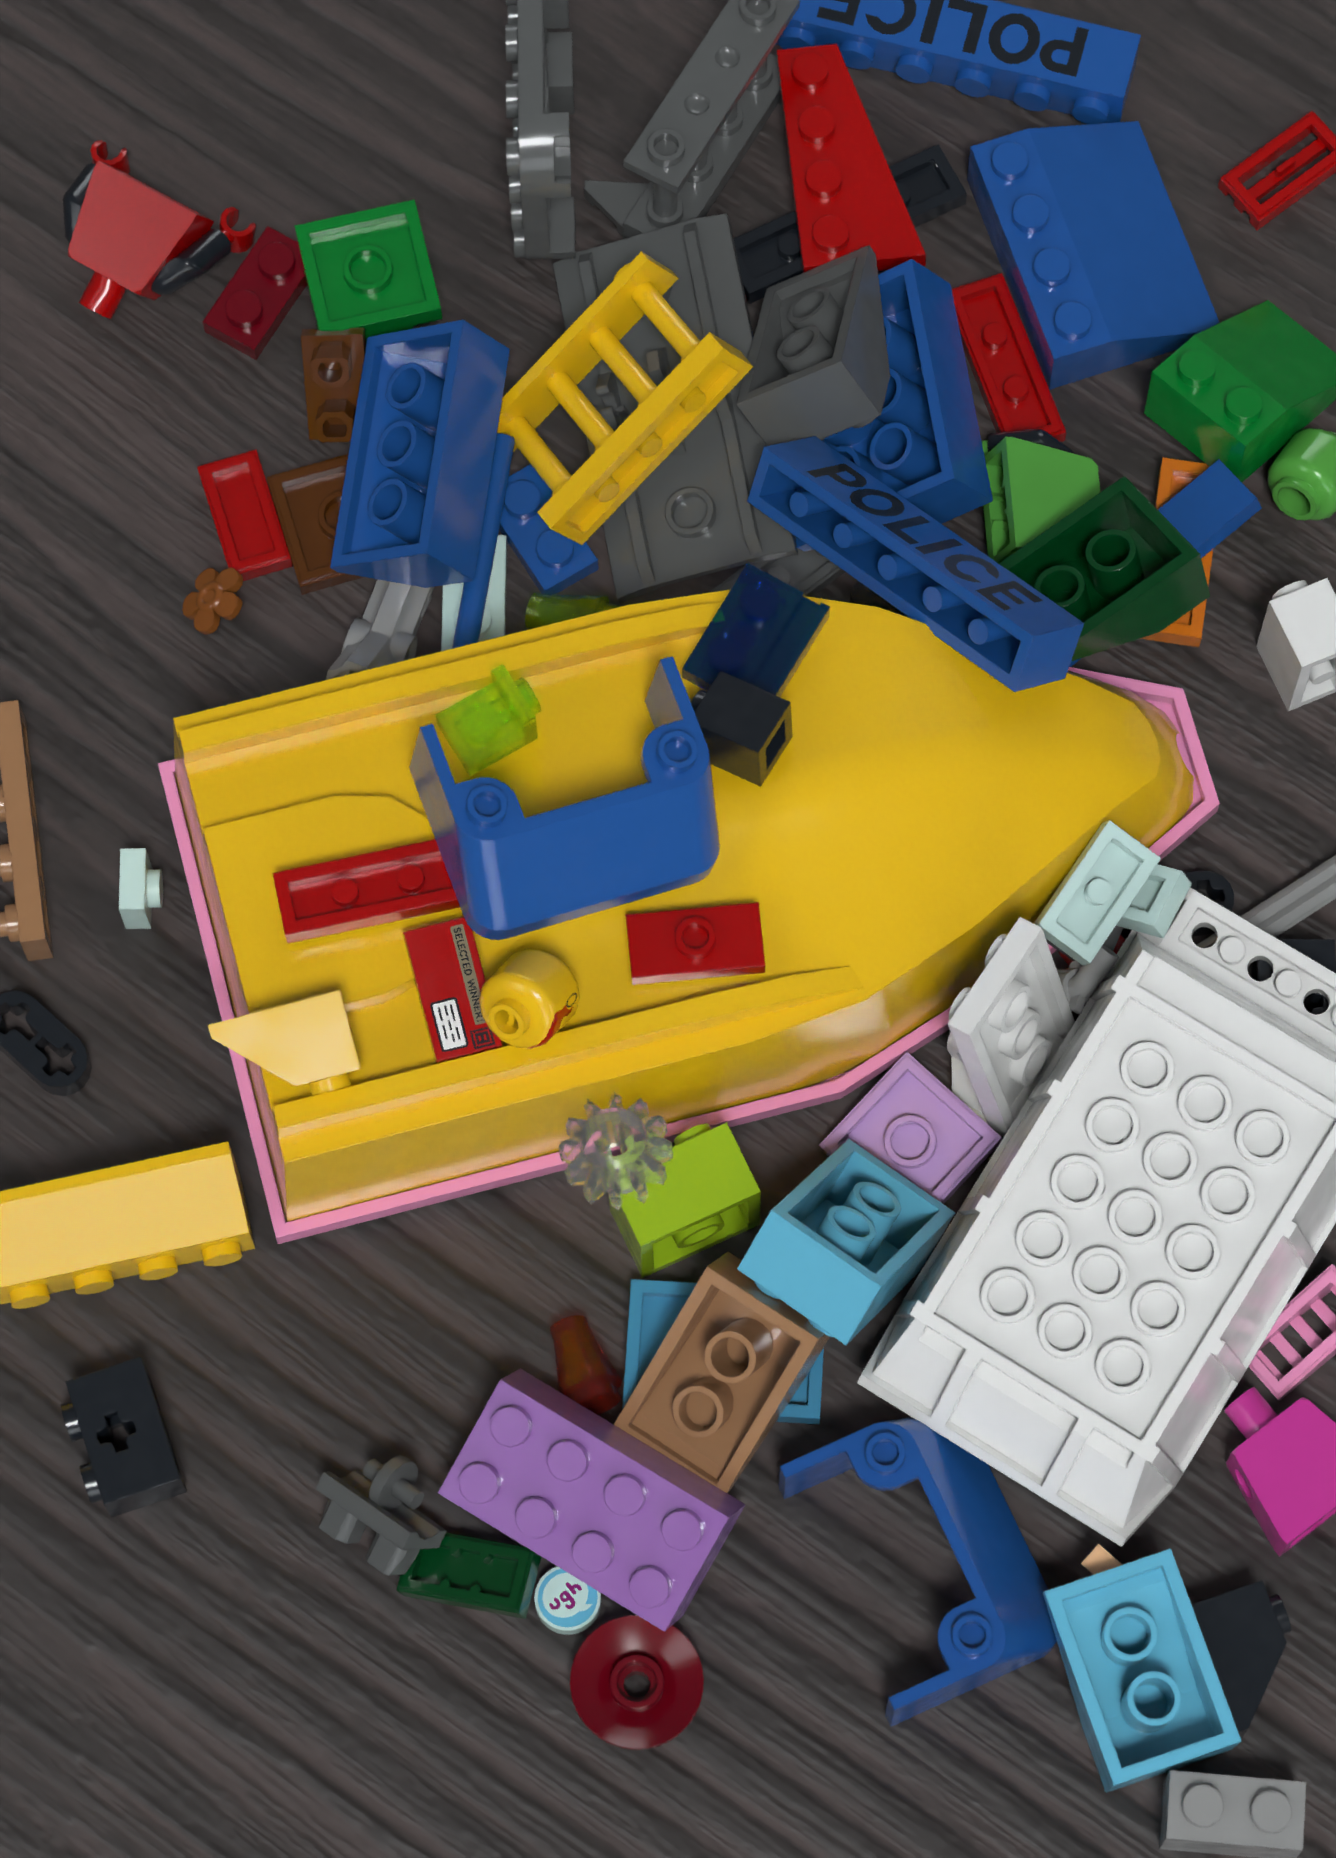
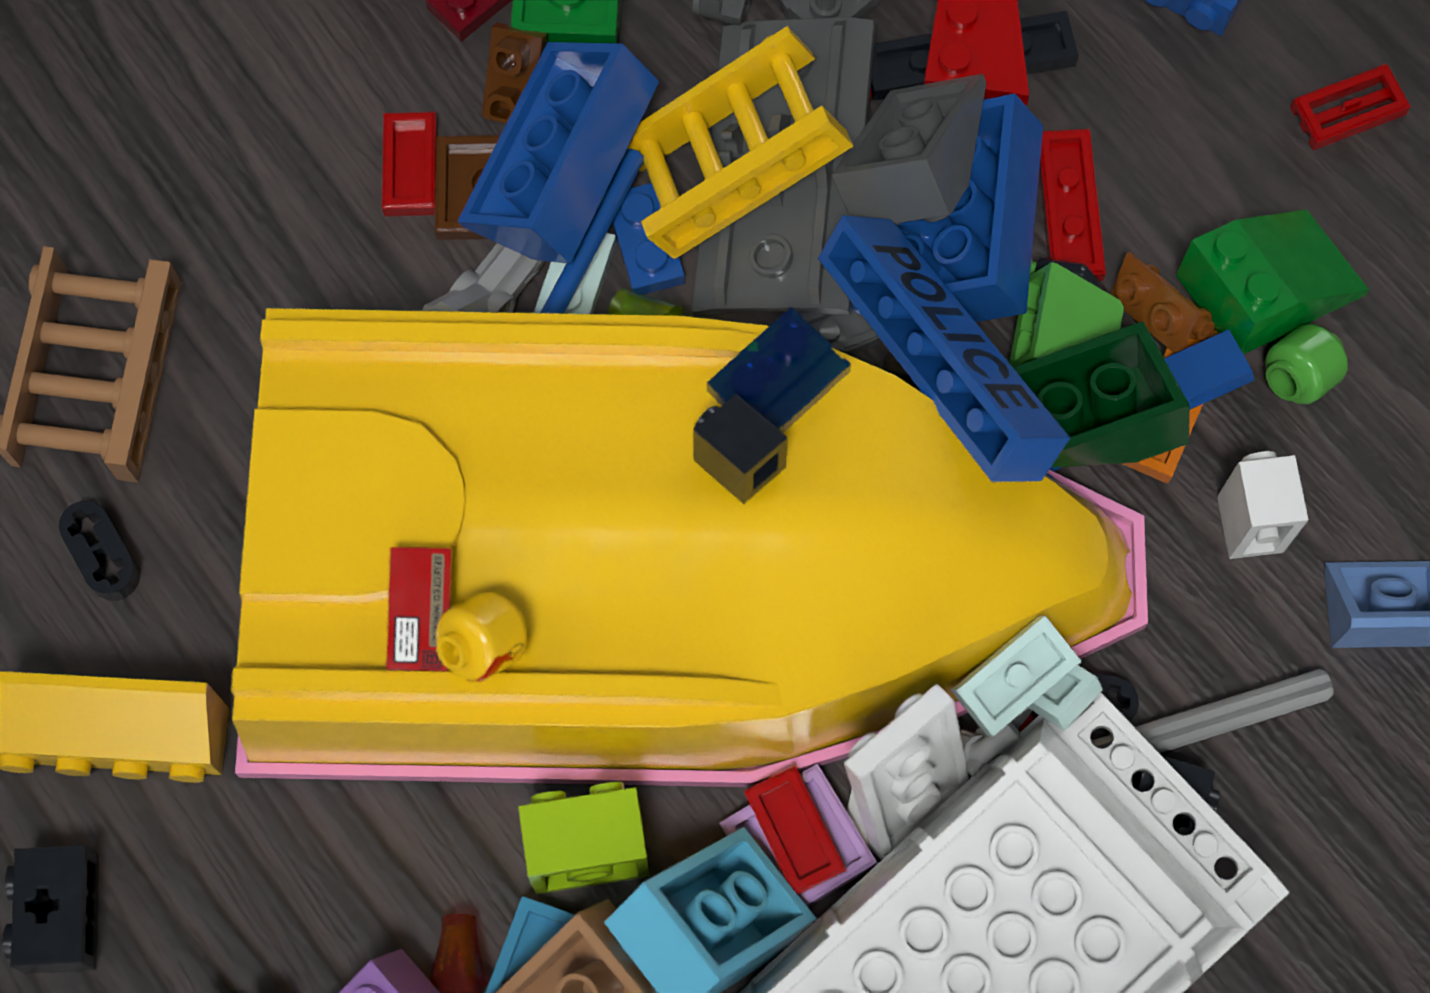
camera: 15 degrees right, 0 degrees up
light aqua plate [119,848,163,929] -> none
dark orange plant [182,568,243,635] -> none
yellow slope [208,990,361,1095] -> none
red plate [272,839,460,944] -> none
blue windscreen [409,656,720,940] -> none
clear neon green bracket [435,664,541,777] -> none
clear gear [559,1092,673,1210] -> none
red plate [626,902,765,985] -> none
blue slope [967,121,1220,390] -> none
none -> red tile [744,766,847,896]
none -> dark orange hinge [1111,252,1215,354]

